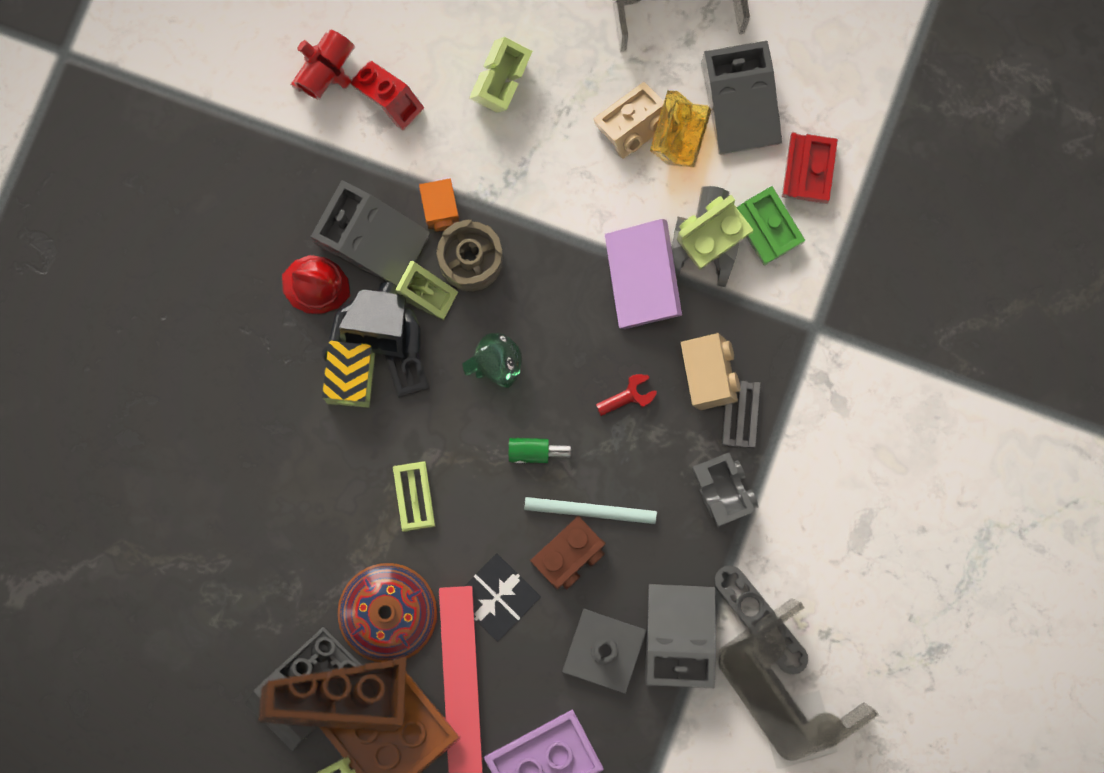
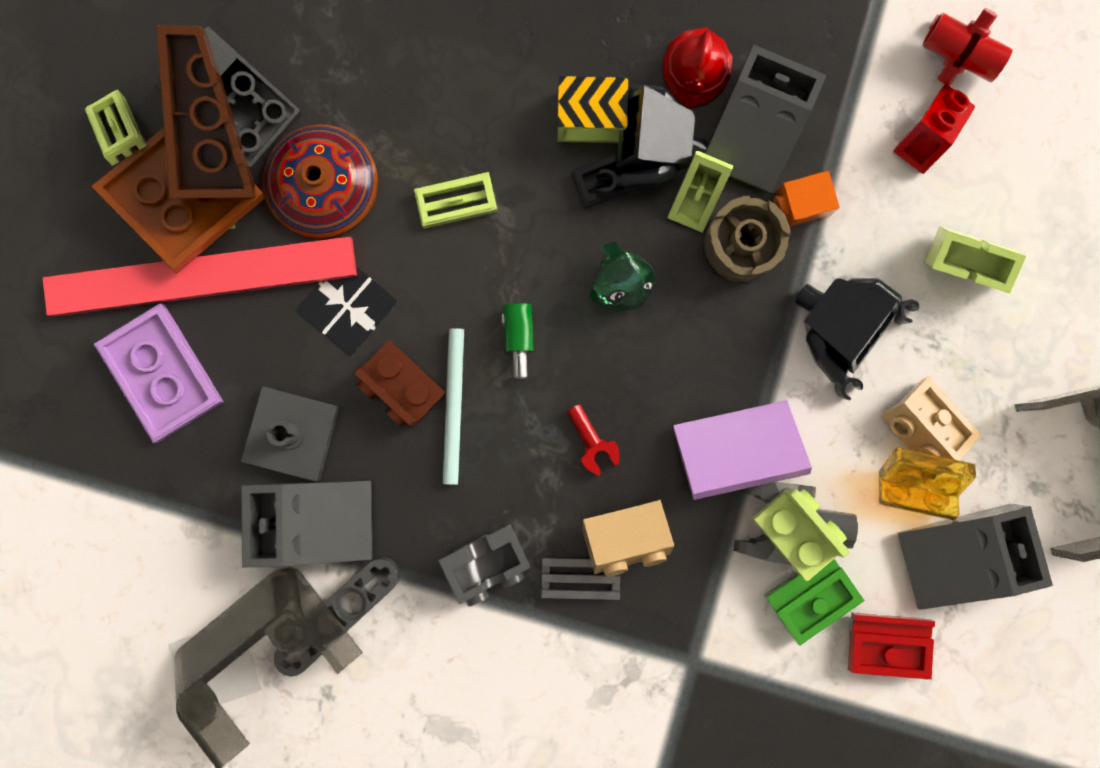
camera: 85 degrees right, 5 degrees up
none -> black torso [795,278,919,400]

